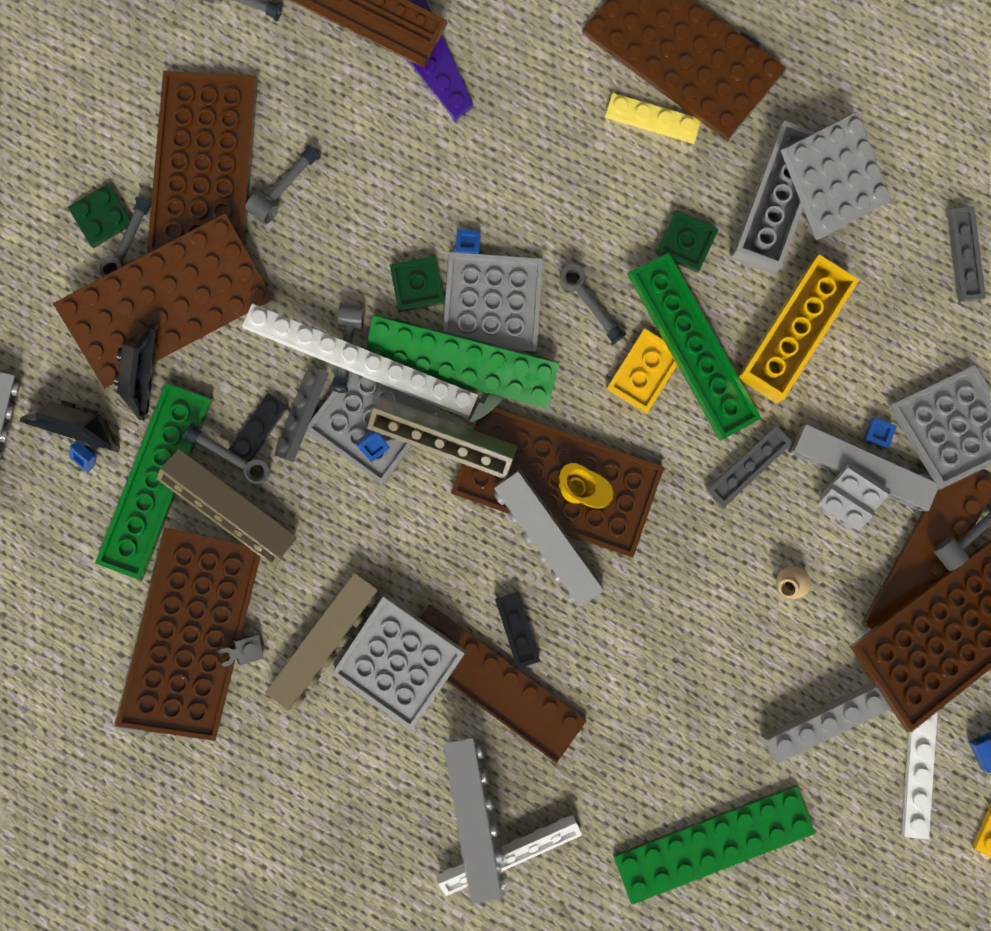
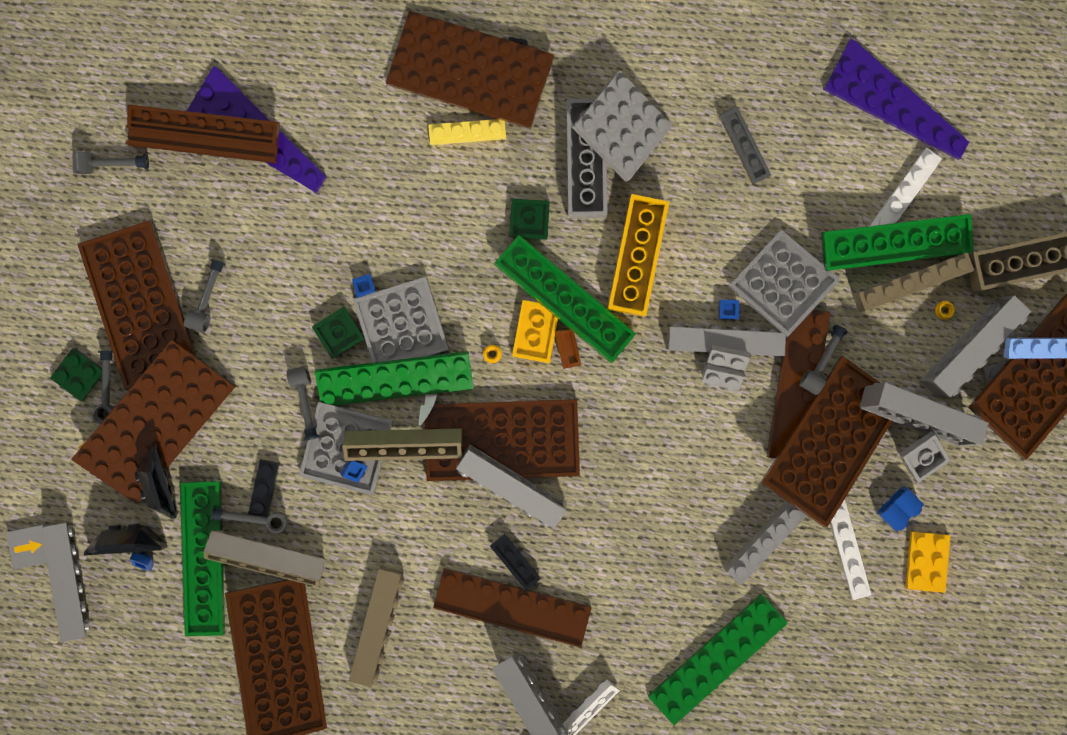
camera: 15 degrees left, 5 degrees up
dark grey plate [217,634,264,666] -> none
white plate [242,304,478,419] -> none
dark grey plate [274,367,329,462] -> none
light grey plate [332,594,466,731] -> none
yellow piece [558,463,613,508] -> none
dark grey piece [559,264,627,346] -> none
dark grey plate [706,425,793,508] -> none
tan piece [777,566,811,599] -> none
none -> yellow plate [483,344,502,364]
none -> dark orange tile [555,329,581,369]

